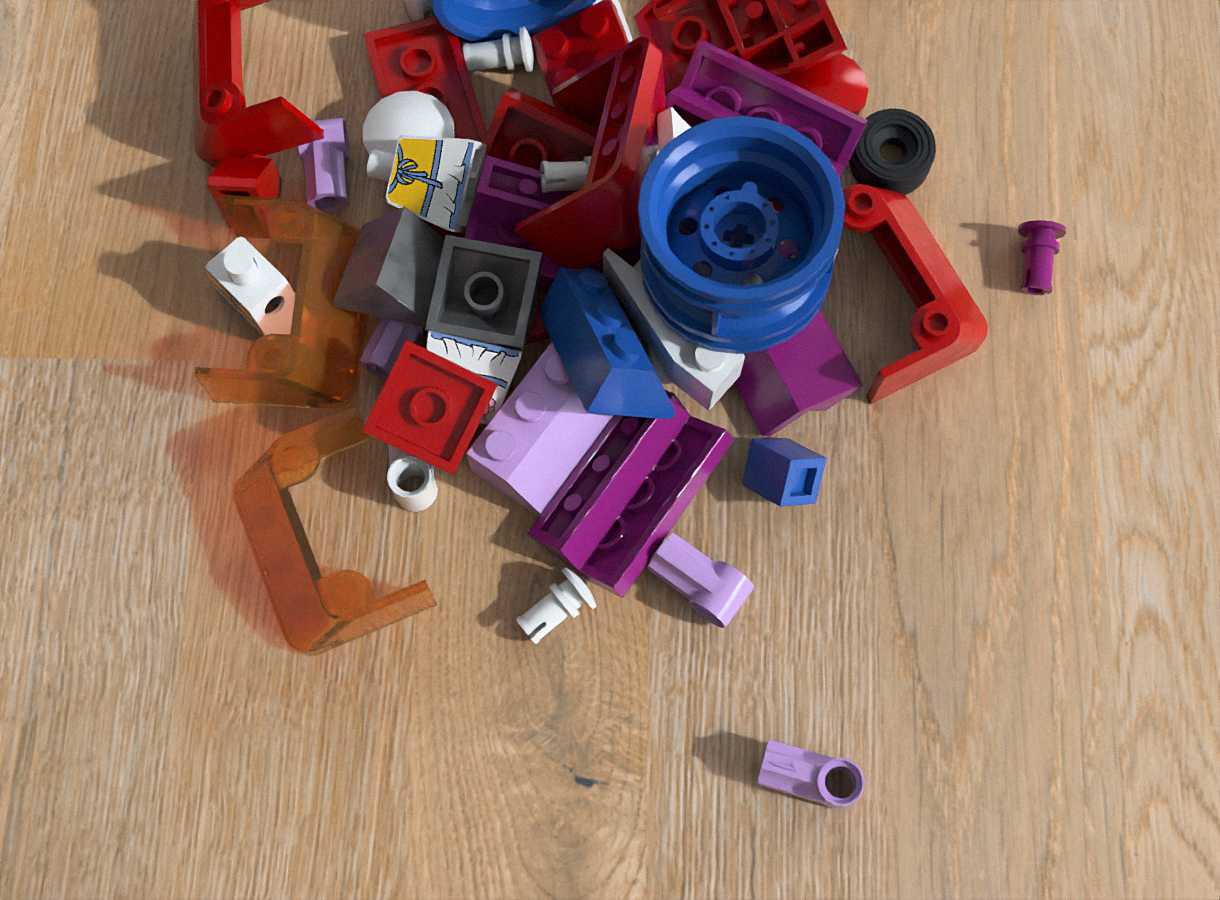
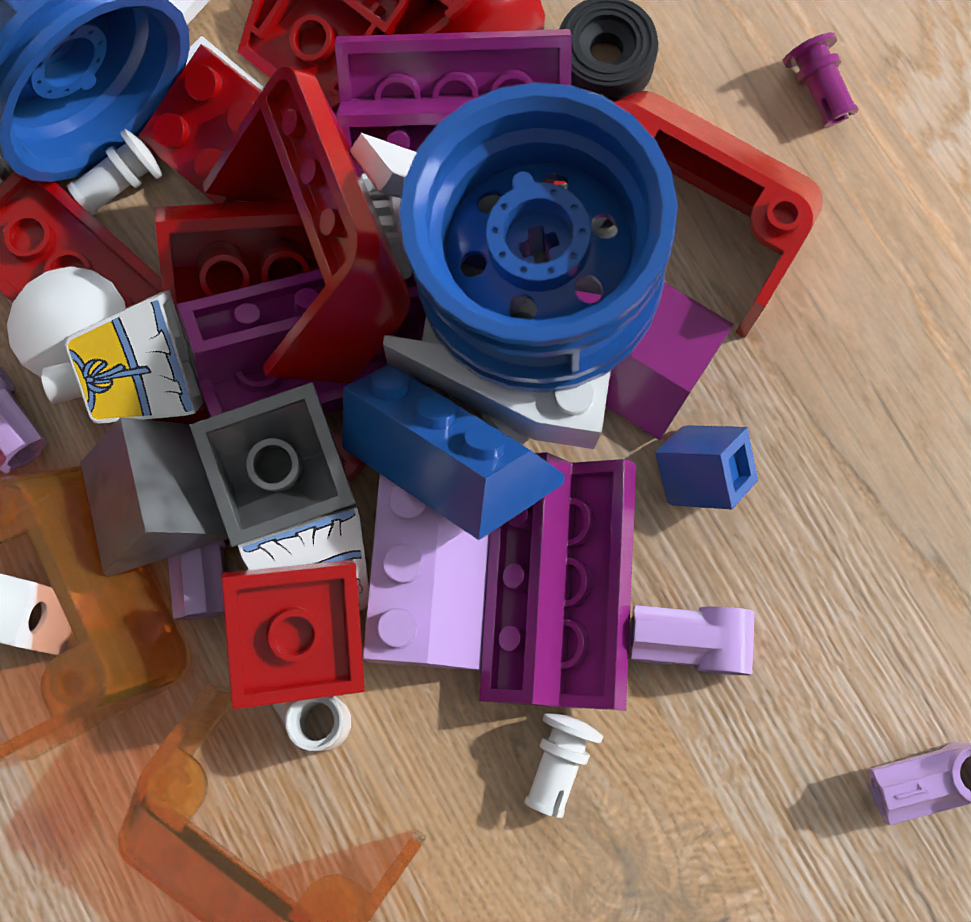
camera: 30 degrees left, 5 degrees up
white pin [540,156,592,193] -> none

